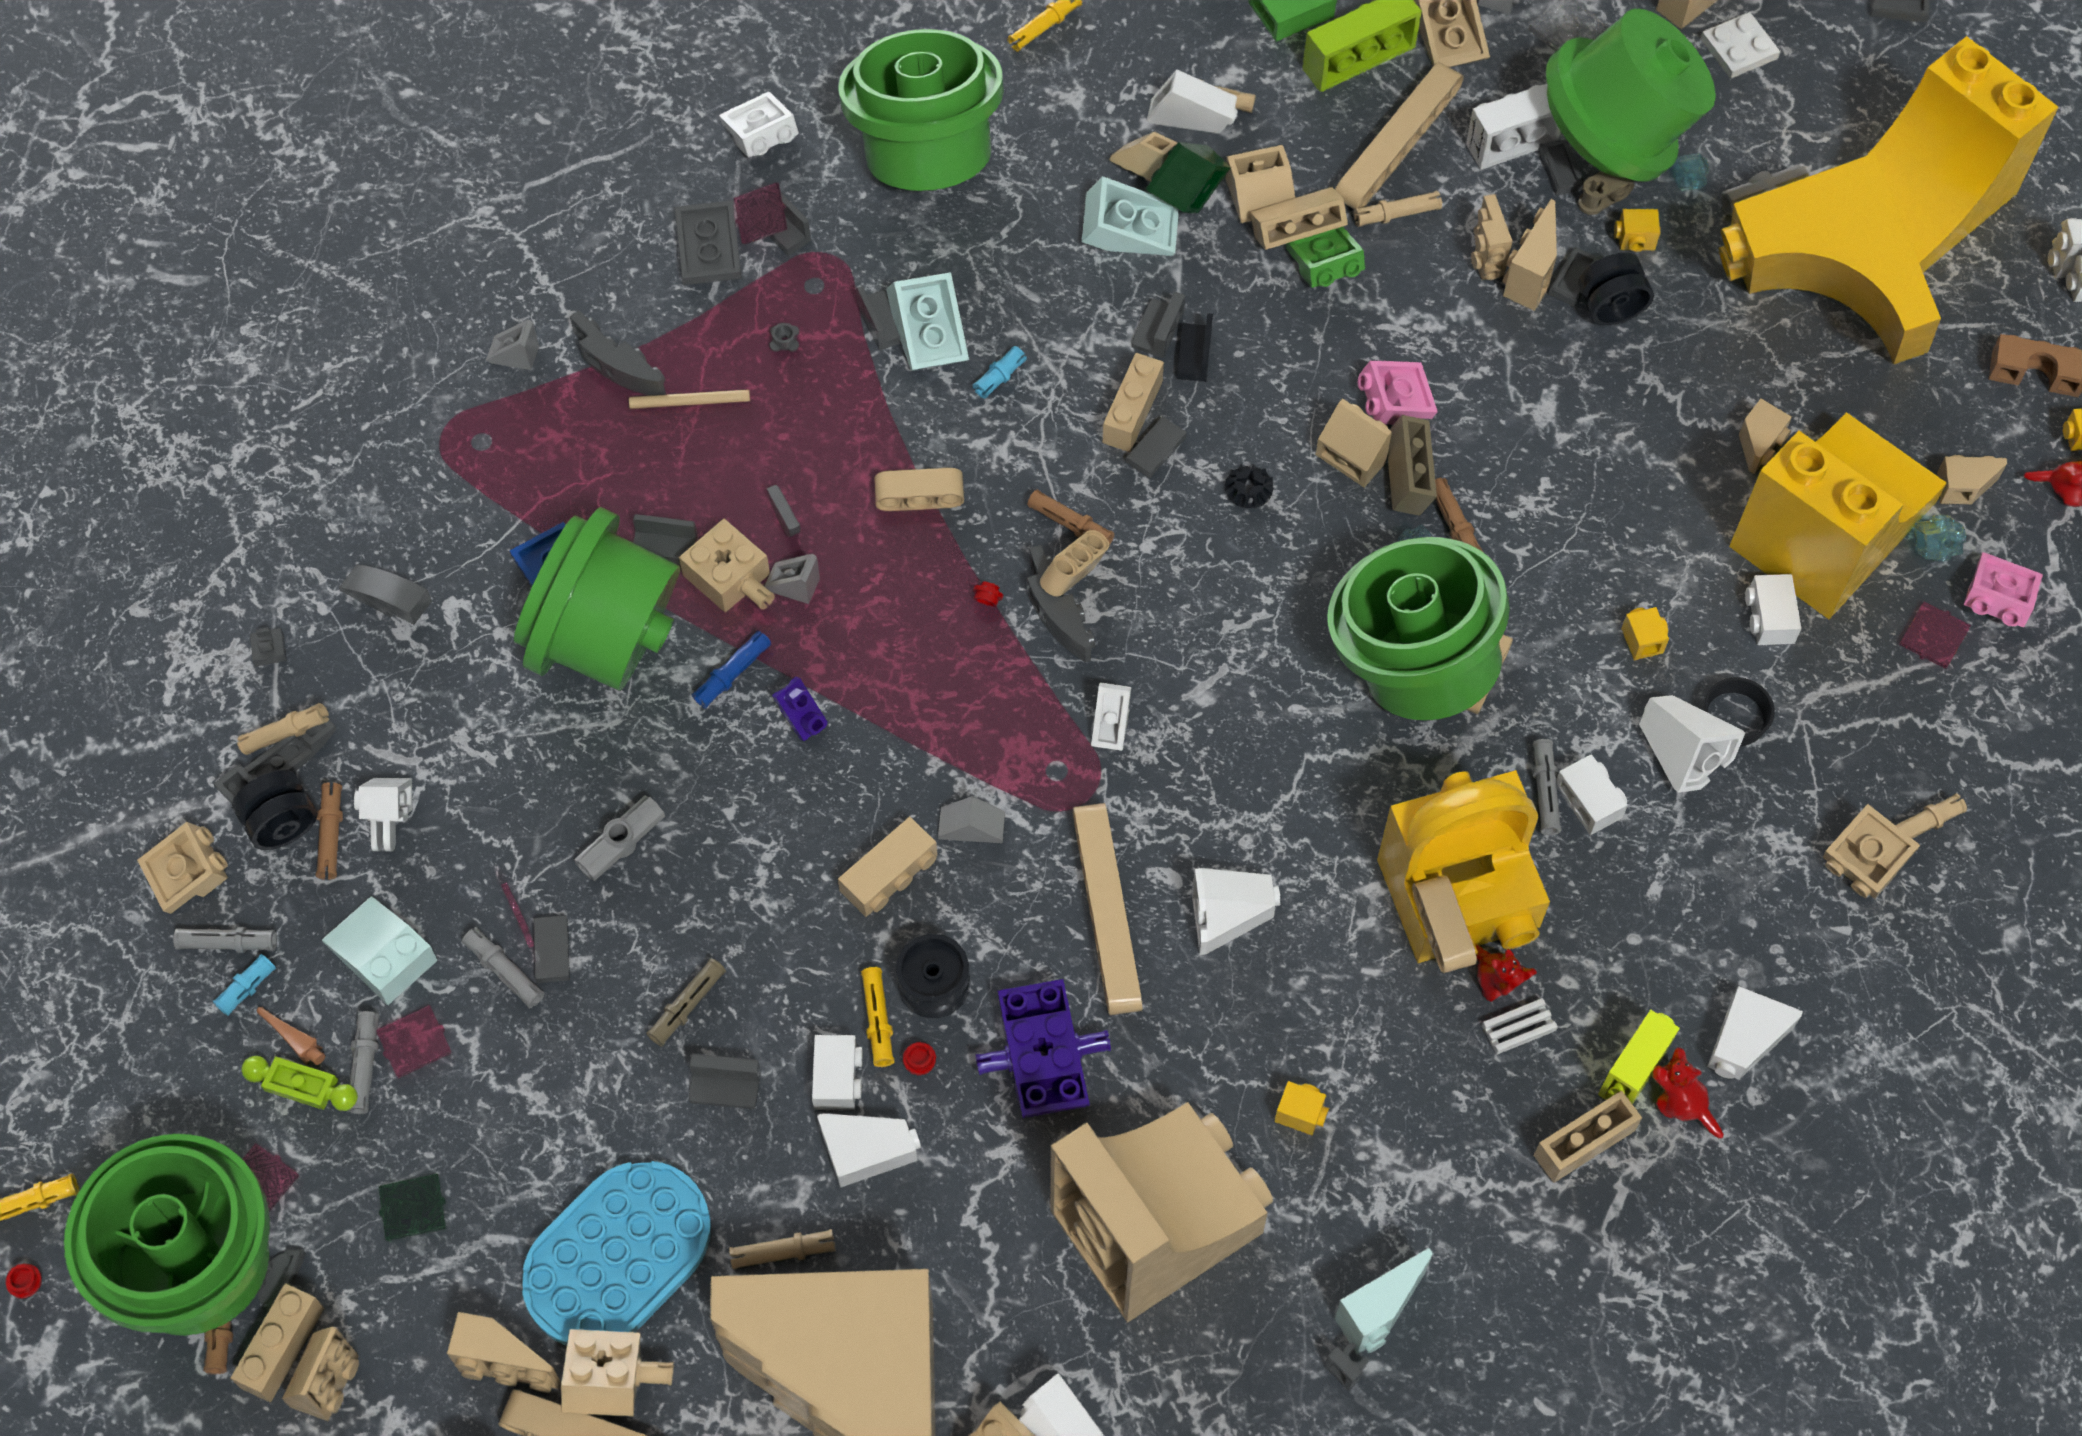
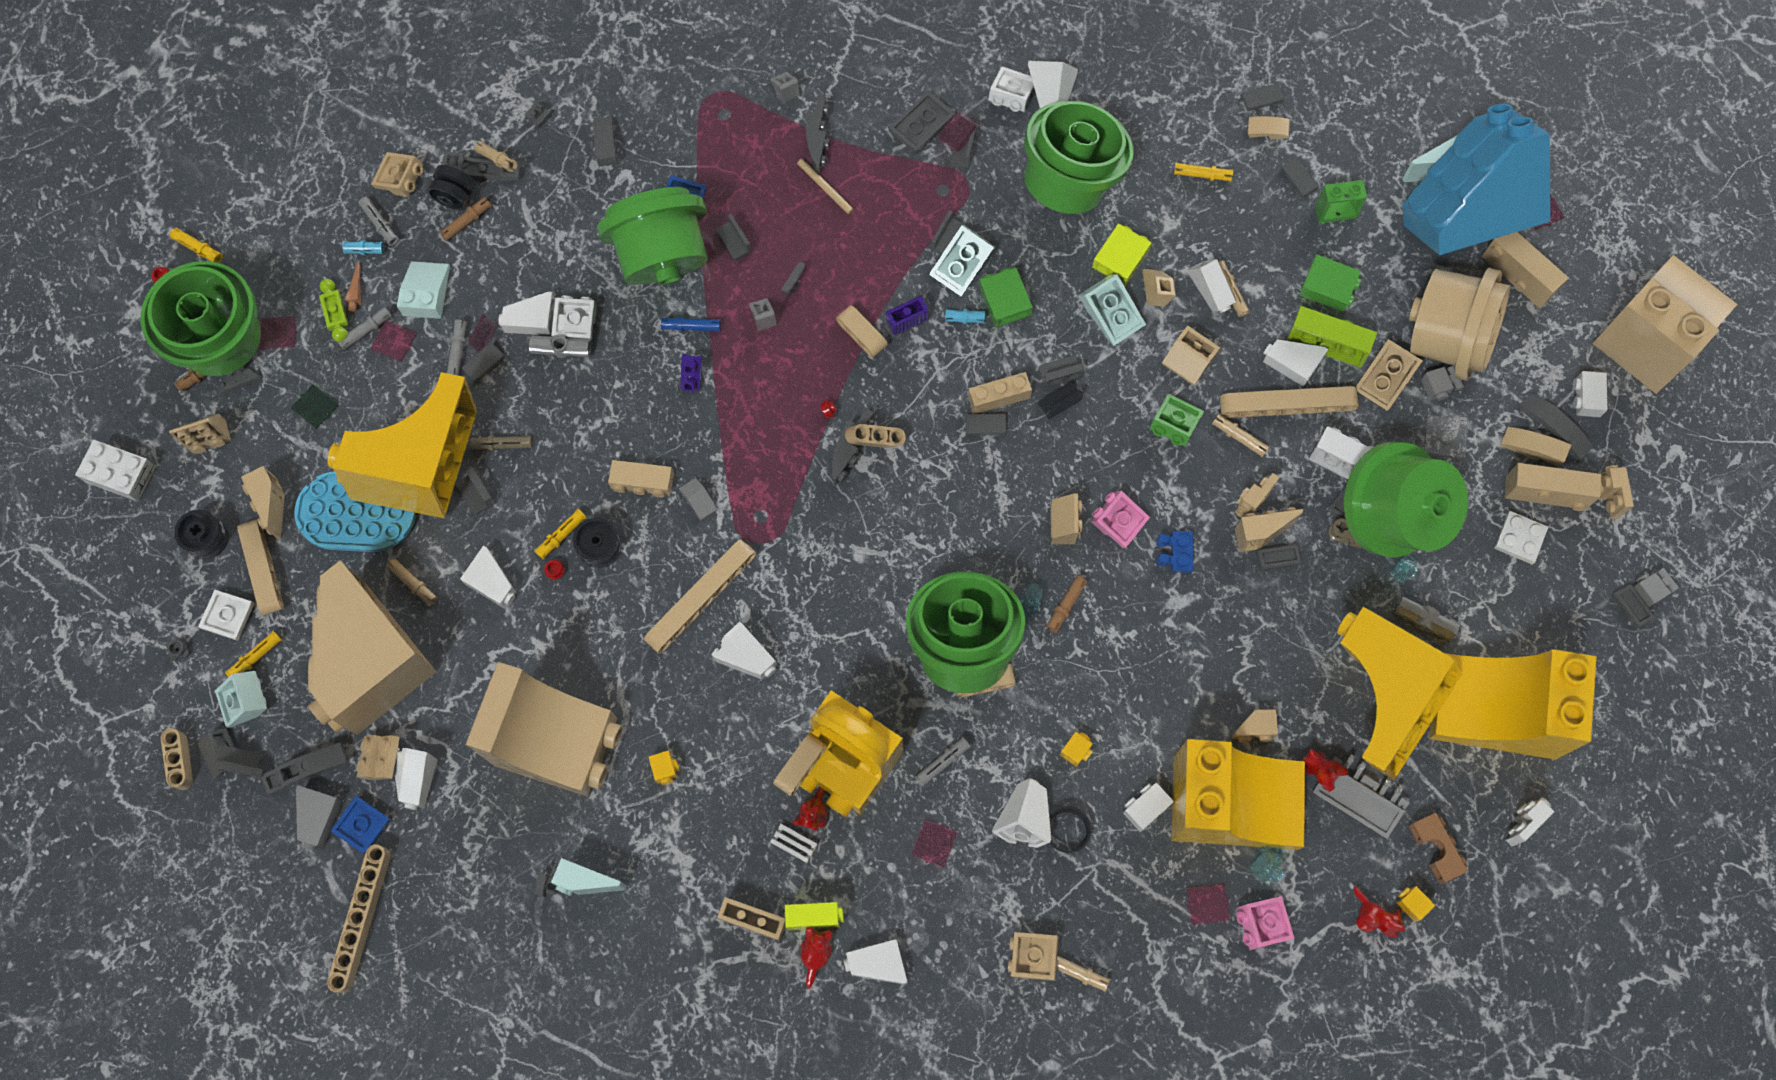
camera: 55 degrees right, 10 degrees up
tan brick [231,1283,324,1403] -> none
white brick [354,778,413,851] -> none
tan brick [561,1329,674,1416] -> none
tan brick [679,519,775,613] -> none
dark grey plate [769,323,800,352] -> none
white brick [812,1035,863,1110] -> none
dark purple slope [975,979,1111,1118] -> none
medium nougat pin [1027,489,1115,546] -> none
white slope [1091,683,1131,751] -> none
dark green slope [1146,142,1231,213] -> none
black gear [1225,463,1273,508] -> none
tan brick [1250,187,1348,250] -> none
dark tan brick [1387,415,1437,516] -> none
white brick [1556,754,1628,835] -> none
black wheel [1578,253,1655,325] -> none
yellow brick [1614,209,1660,252] -> none
tan slope [1937,455,2007,505] -> none
none -> yellow brick [327,372,477,519]
none -> white slope [499,292,555,336]
none -> white plate [551,296,597,340]
none -> dark purple brick [885,296,928,336]
none -> clear pink piece [911,820,957,868]
none -> bright green brick [979,267,1033,328]
none -> white slope [1028,61,1078,108]
none -> neon yellow brick [1092,223,1151,287]
none -> blue plate [1157,531,1193,573]
none -> white slope [1263,339,1328,387]
none -> red animal [1303,750,1348,791]
none -> light grey hinge [1312,754,1409,839]

